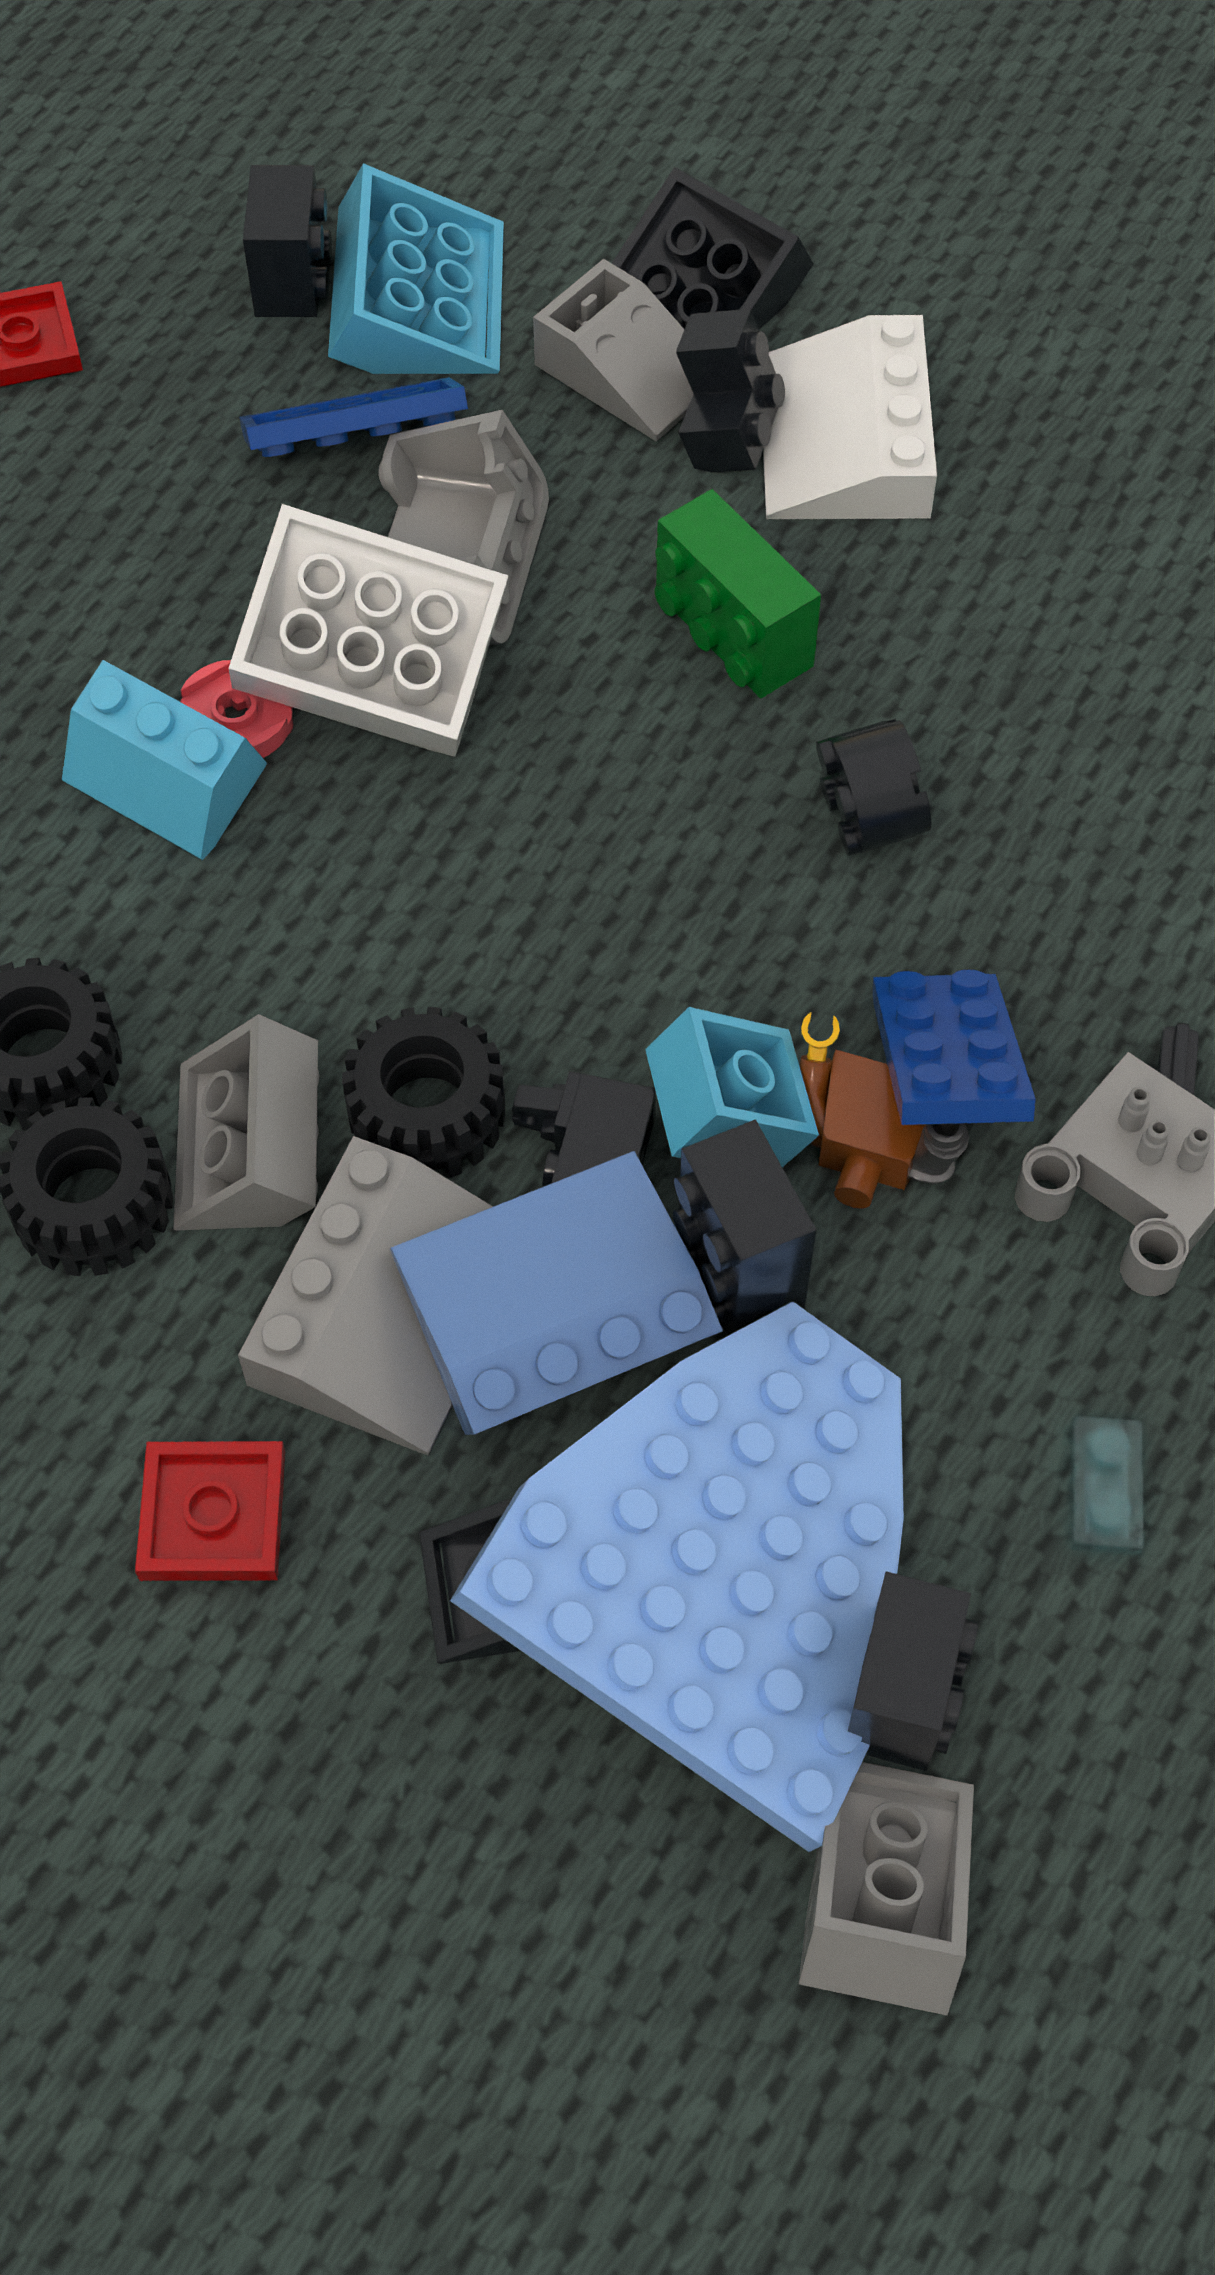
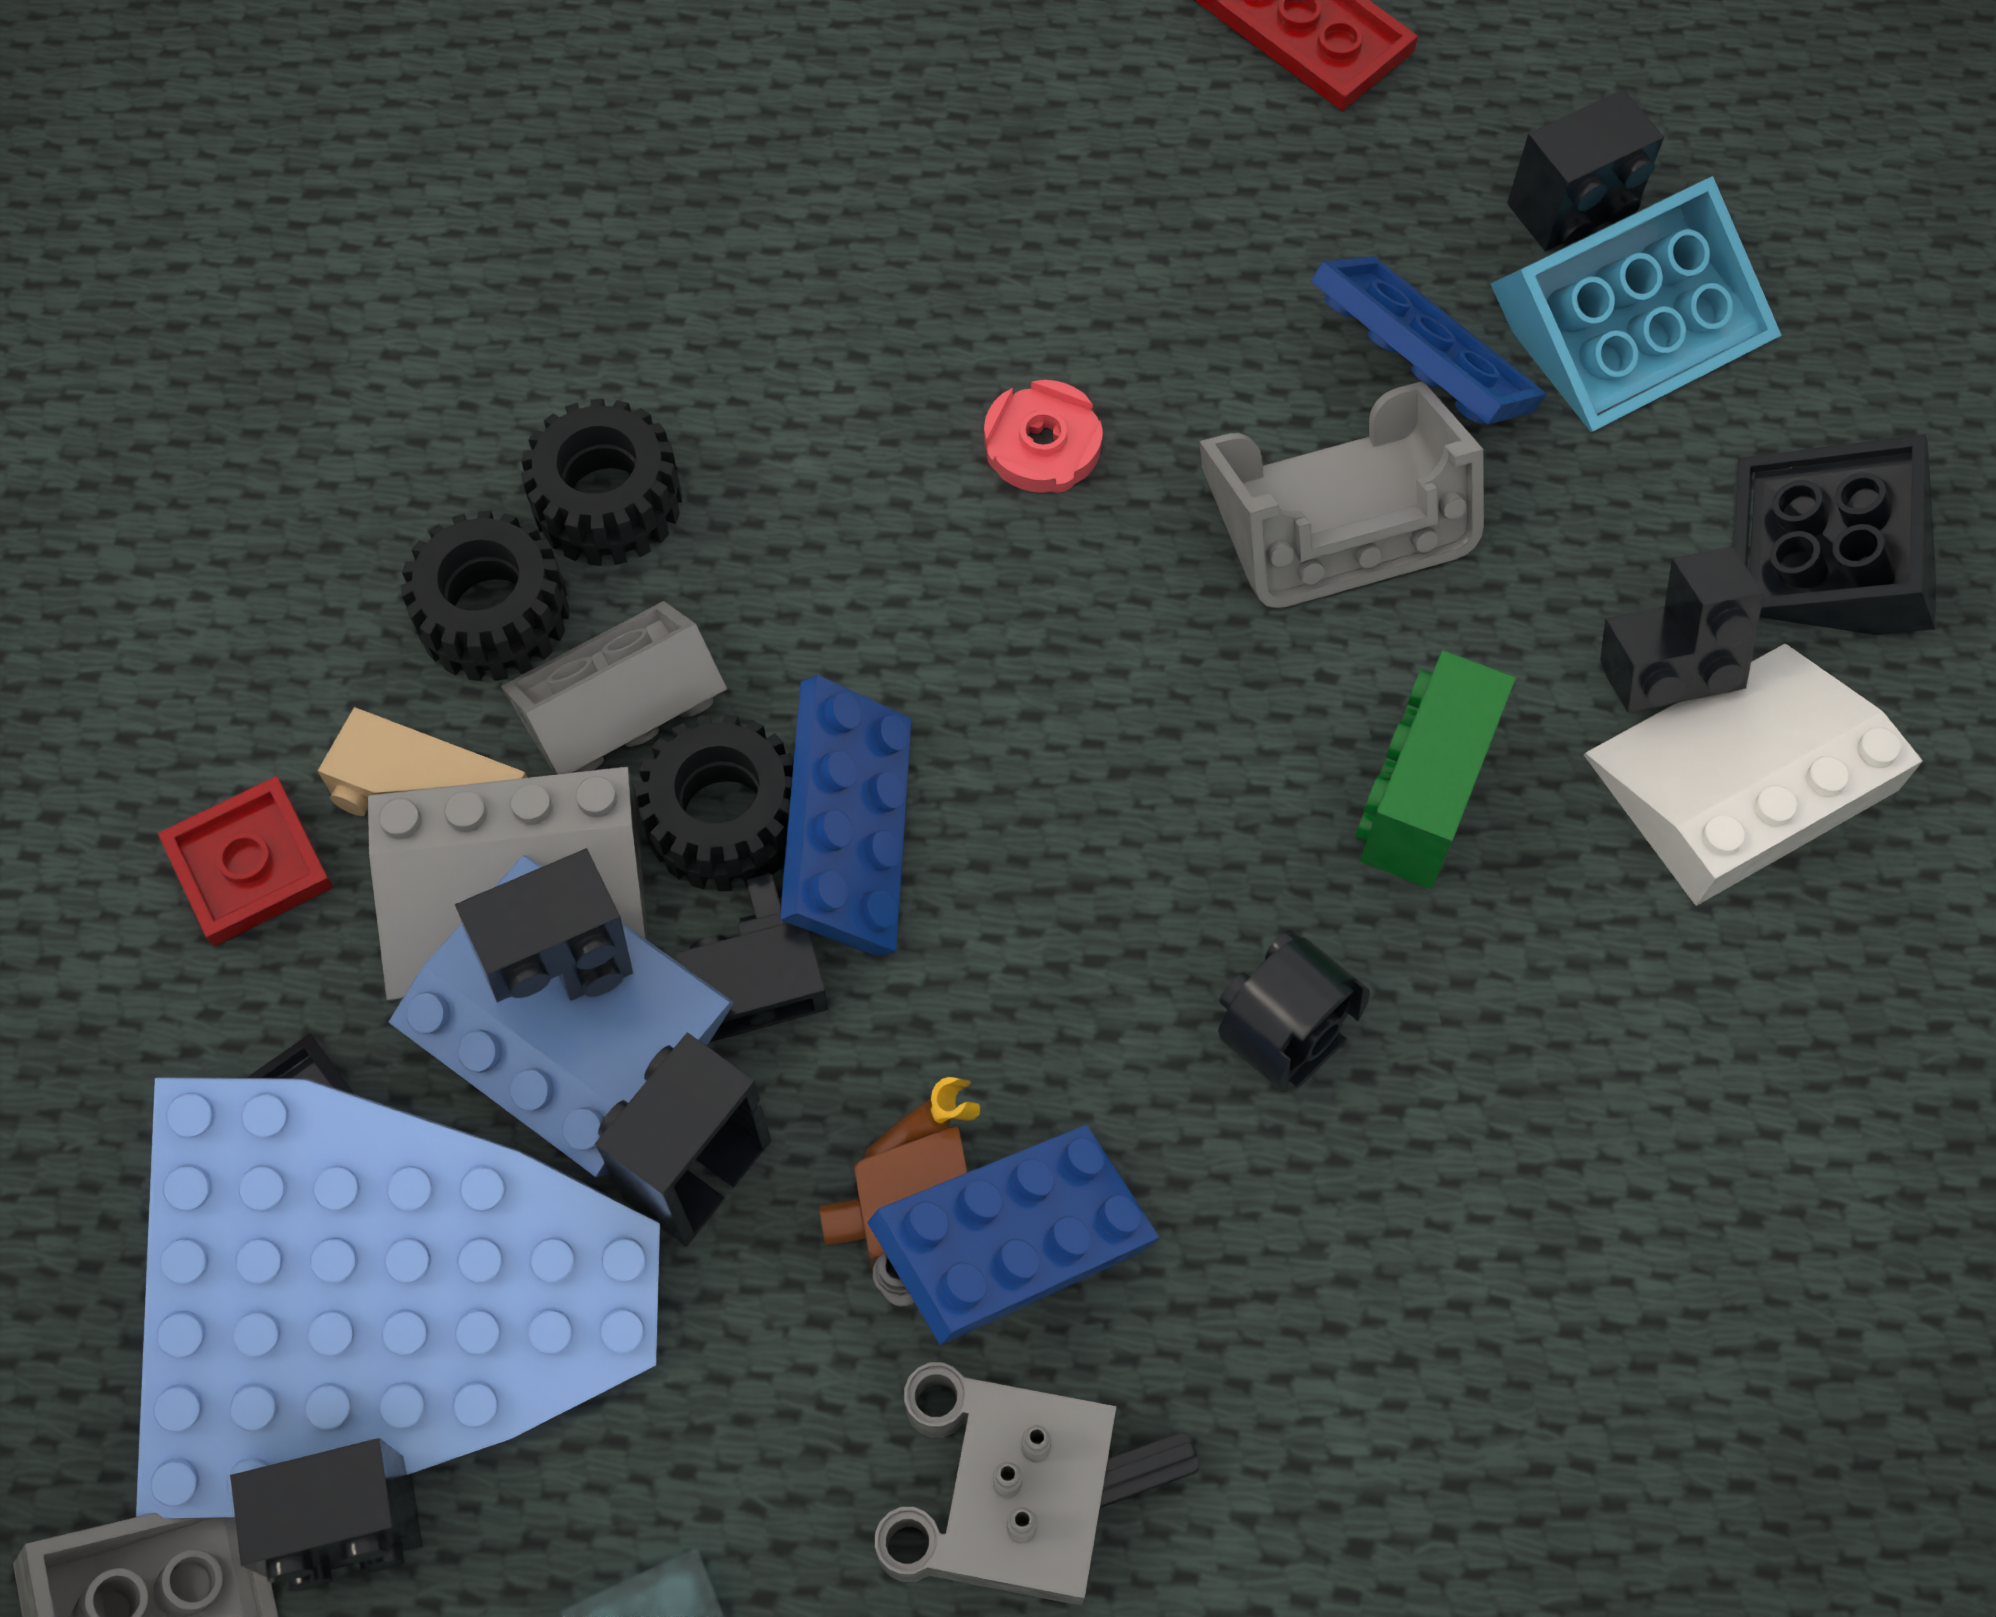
camera: 60 degrees right, 5 degrees up
medium azure slope [62,660,267,860] -> none
white slope [228,504,508,757] -> none
light grey slope [533,259,693,442] -> none
medium azure brick [645,1007,819,1167] -> none
none -> tan slope [318,707,527,816]
none -> black brick [455,848,633,1003]
none -> blue plate [780,674,912,955]

